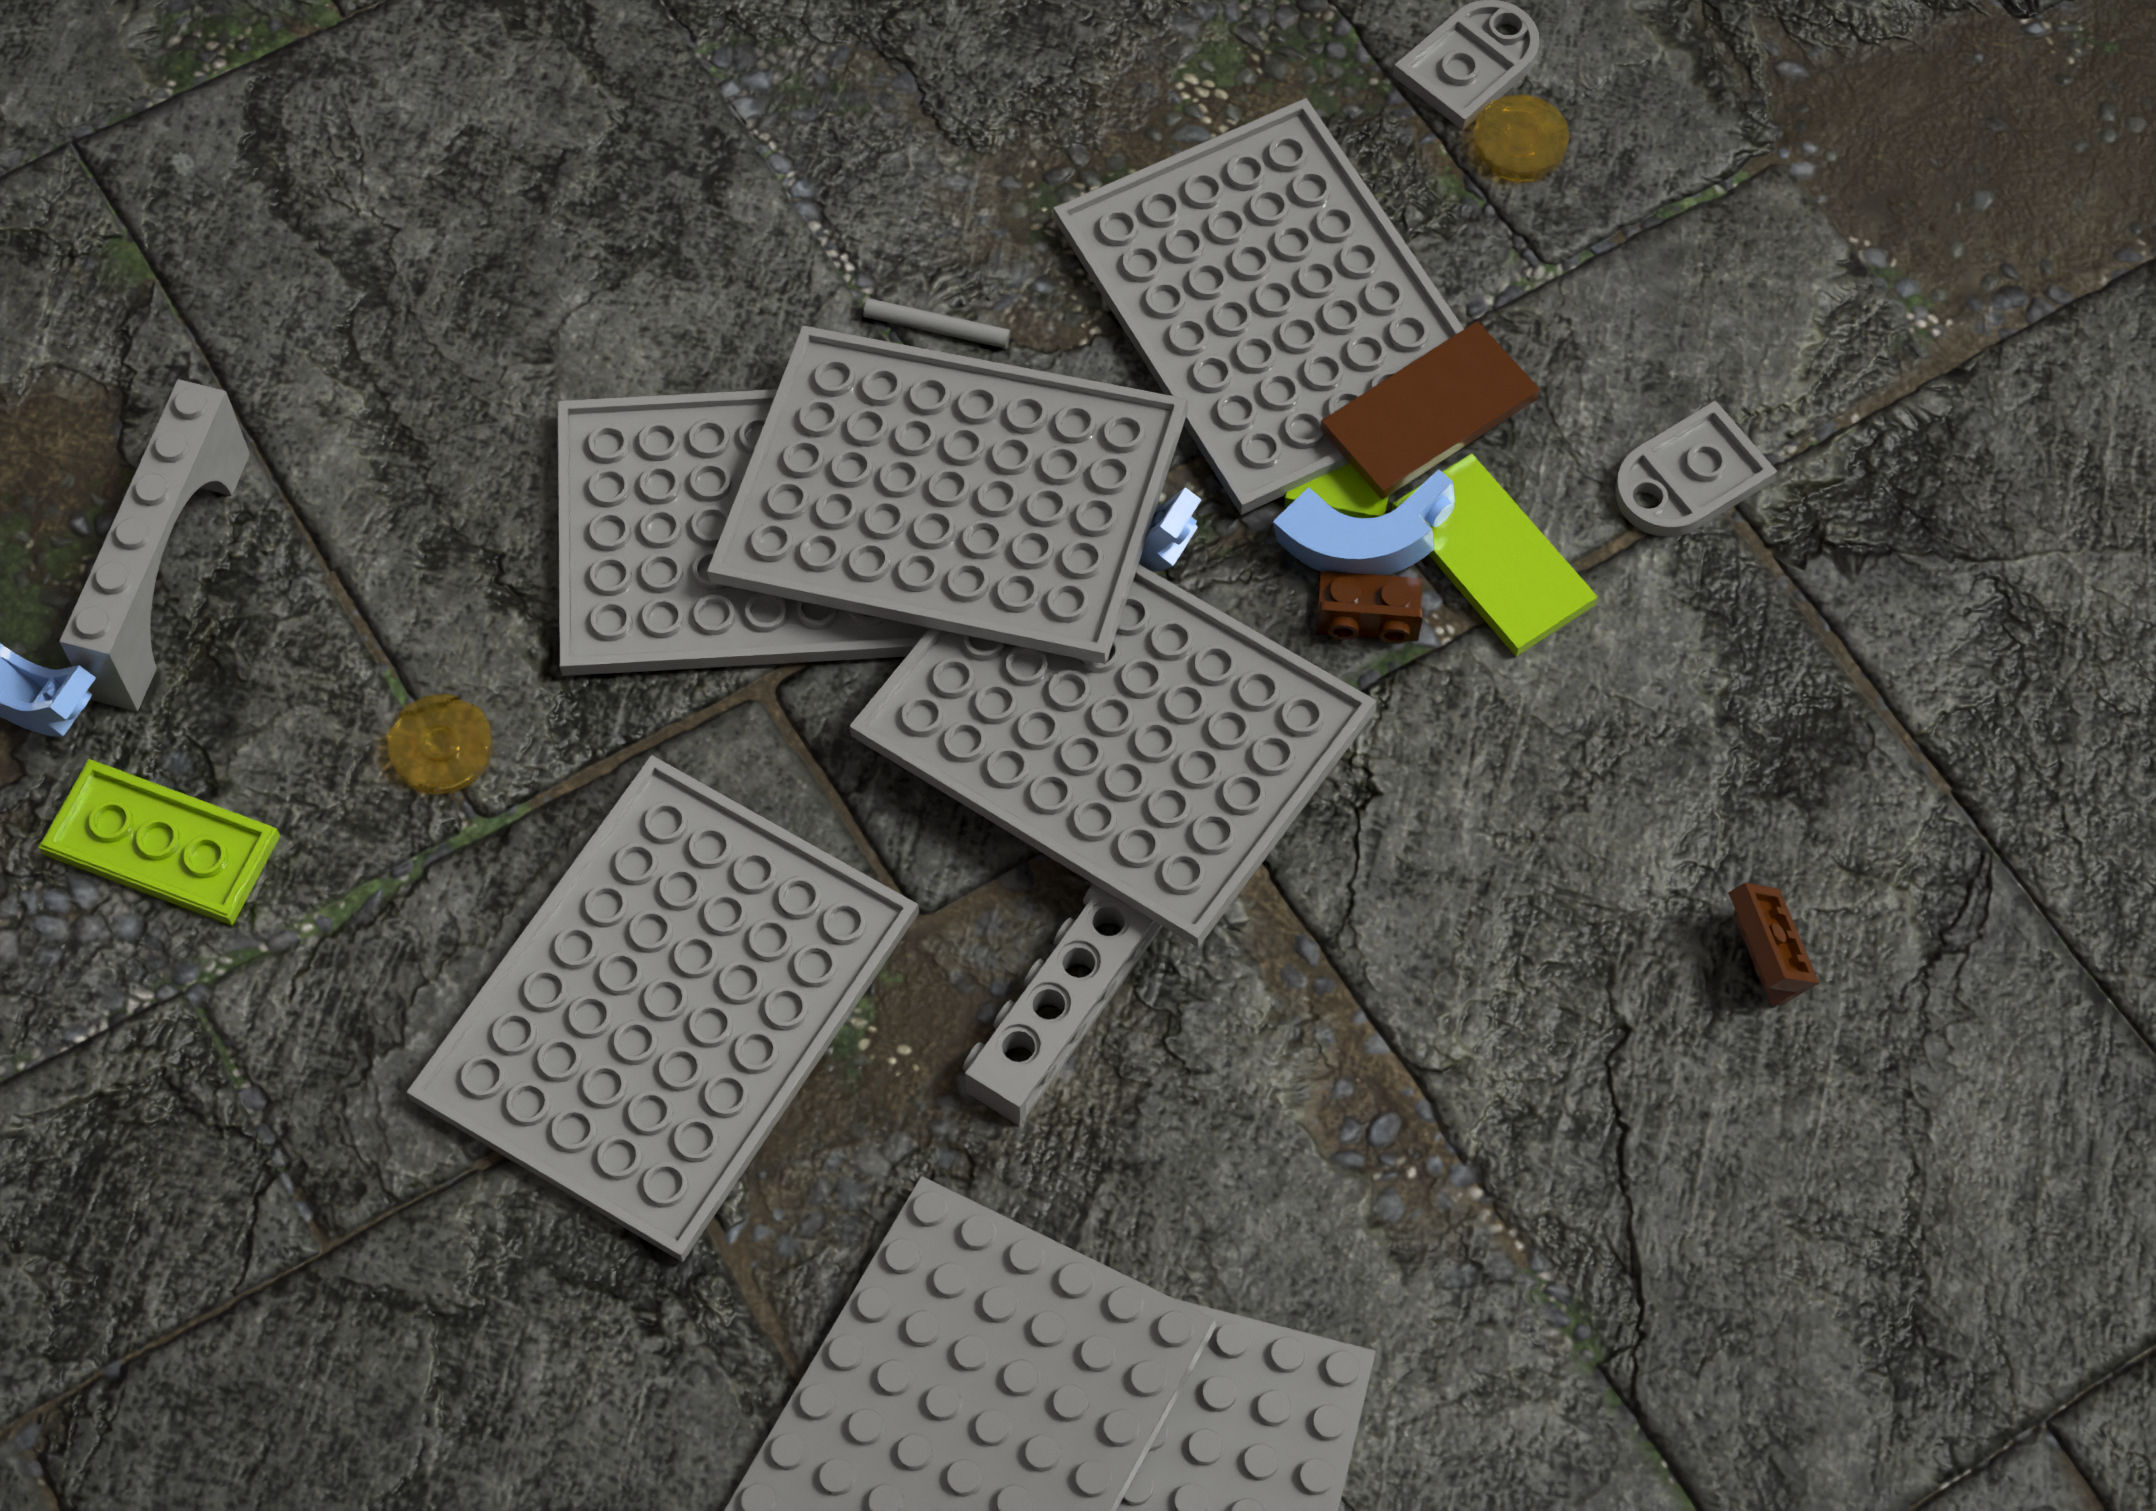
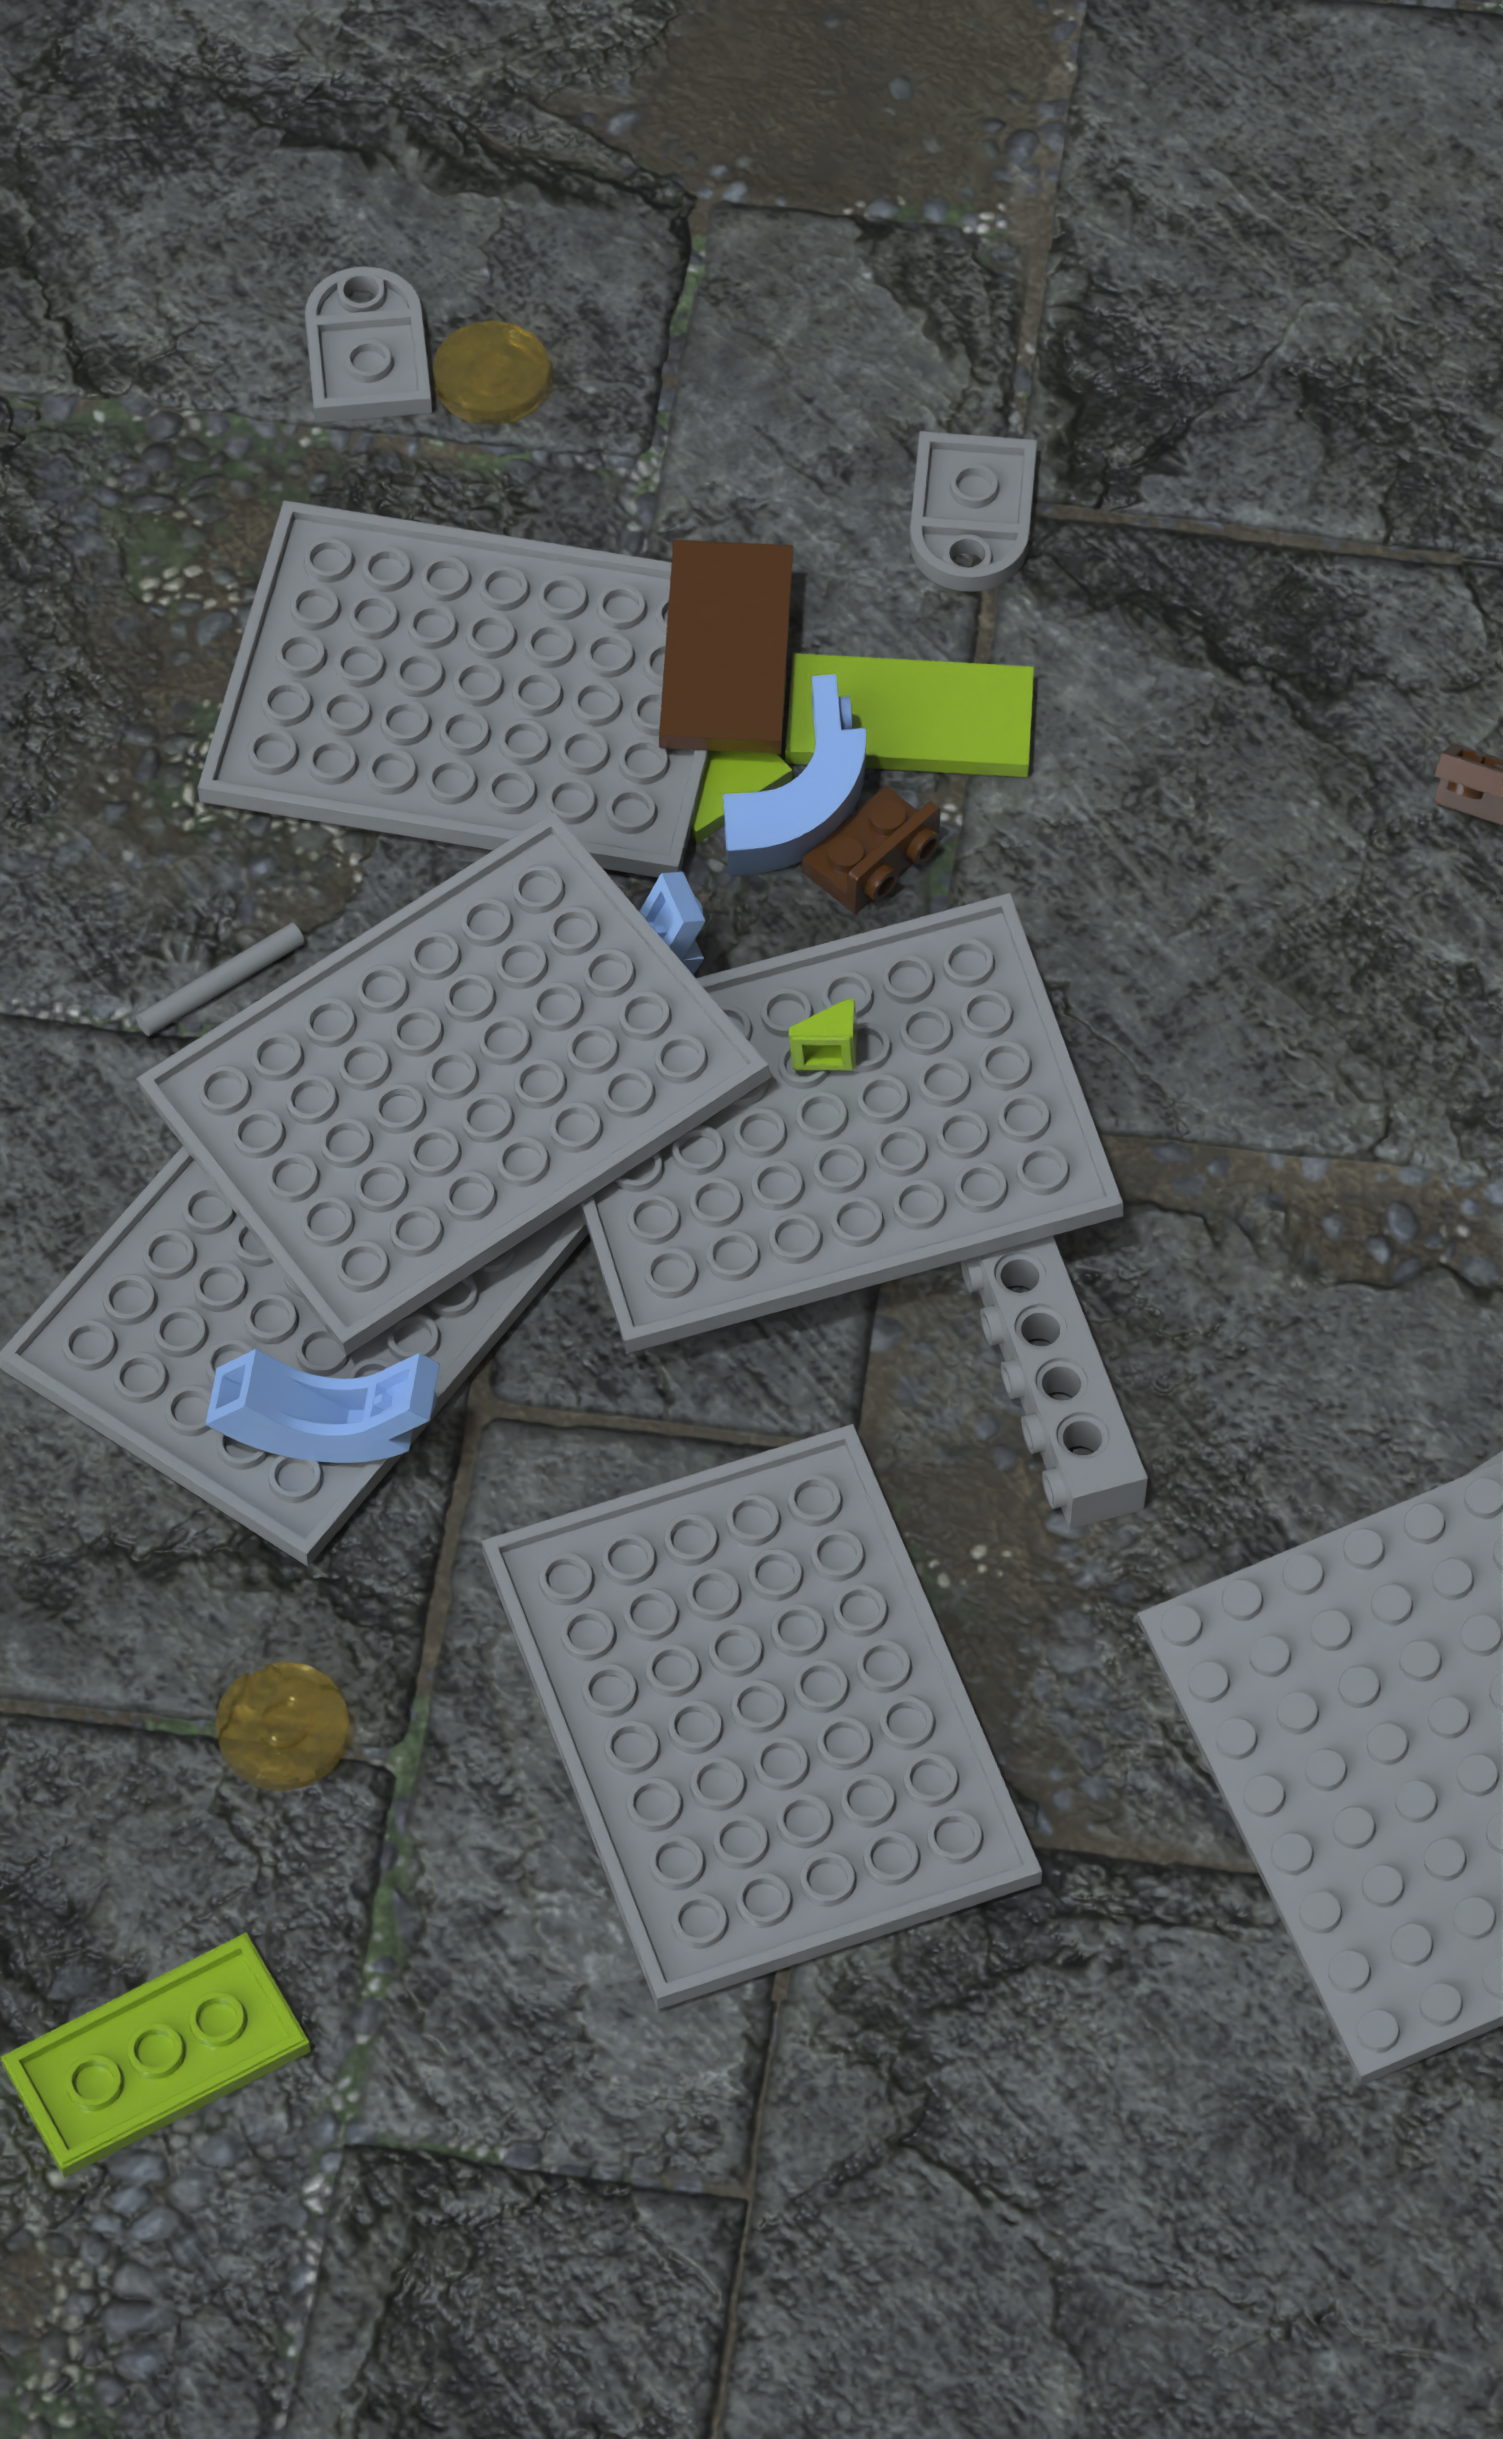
camera: 50 degrees left, 5 degrees down
none -> light blue arch [205,1349,440,1463]
none -> lime slope [789,998,857,1070]

